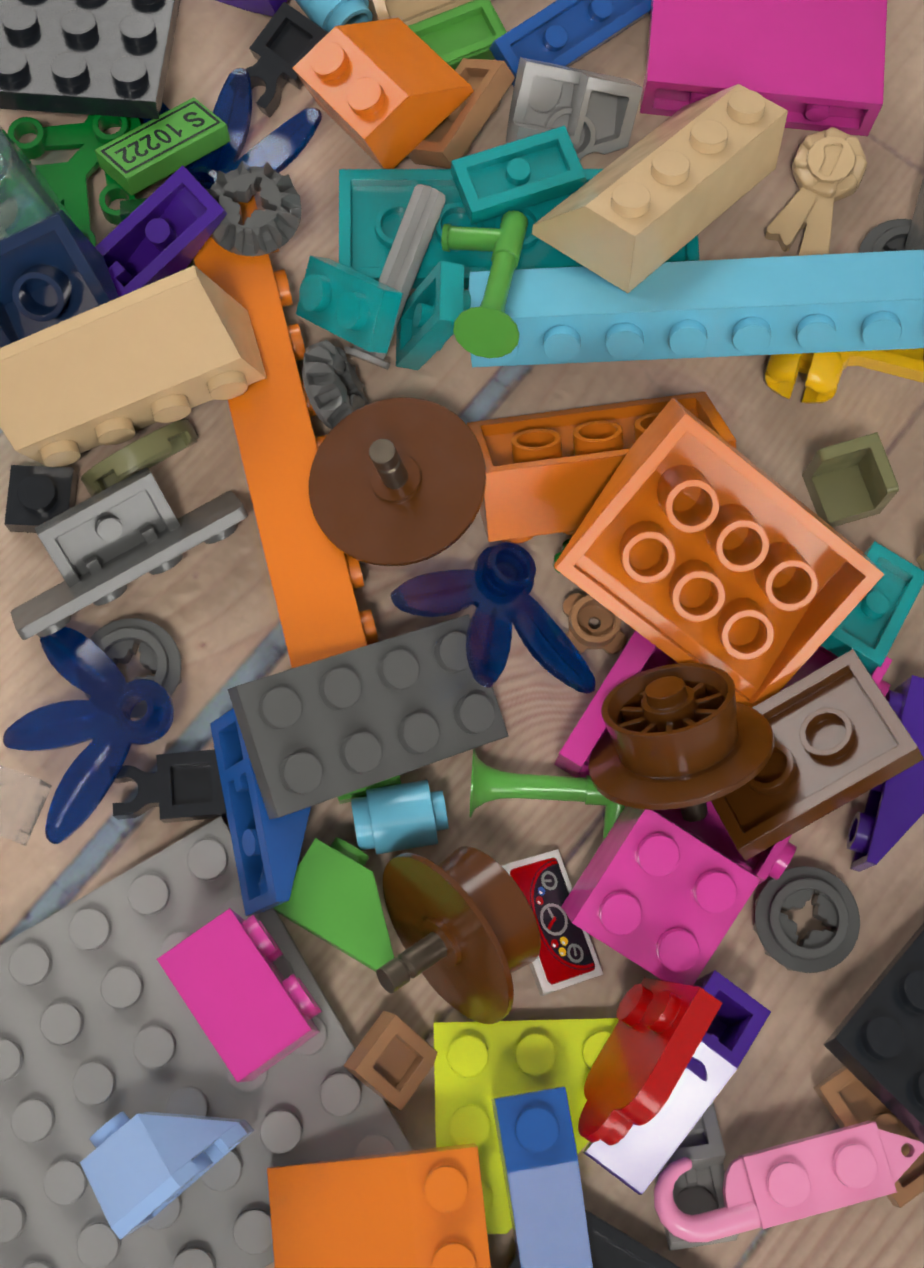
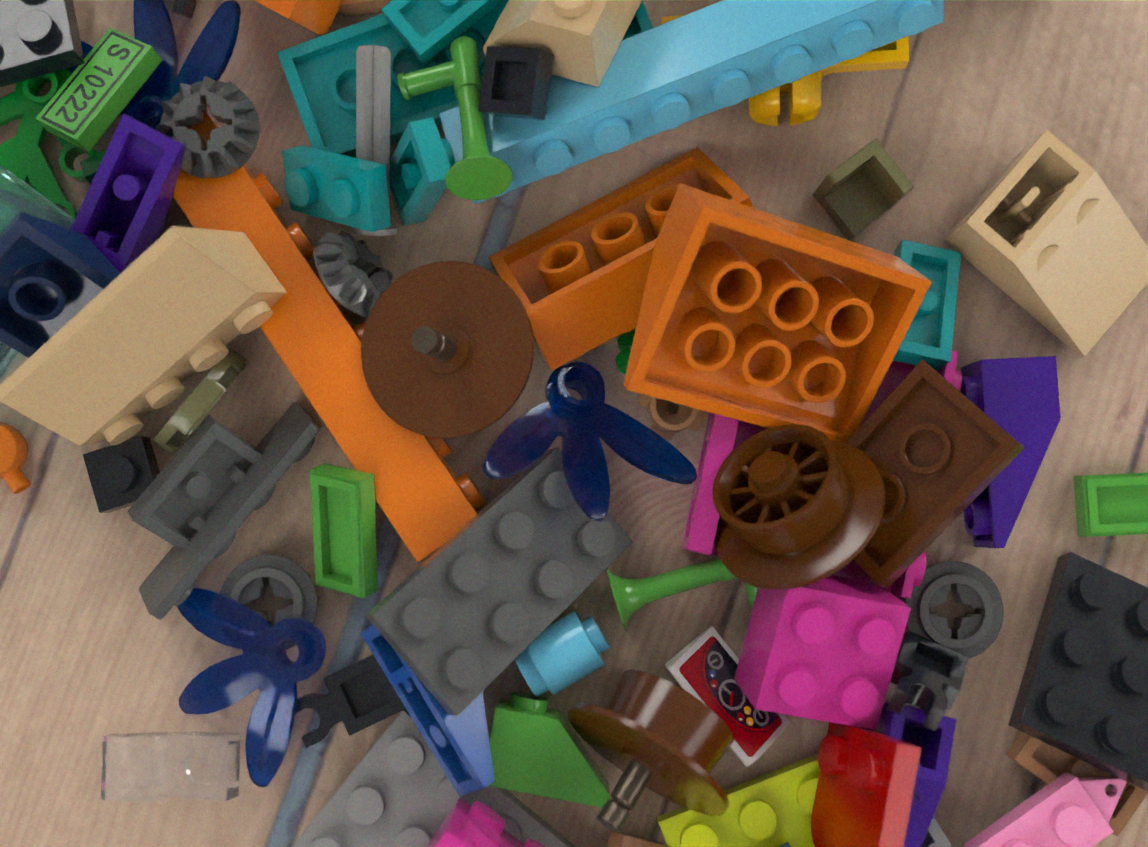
camera: 15 degrees left, 10 degrees up
none -> bright green tile [310,463,378,599]
none -> black plate [478,46,554,120]
none -> black plate [887,631,968,731]

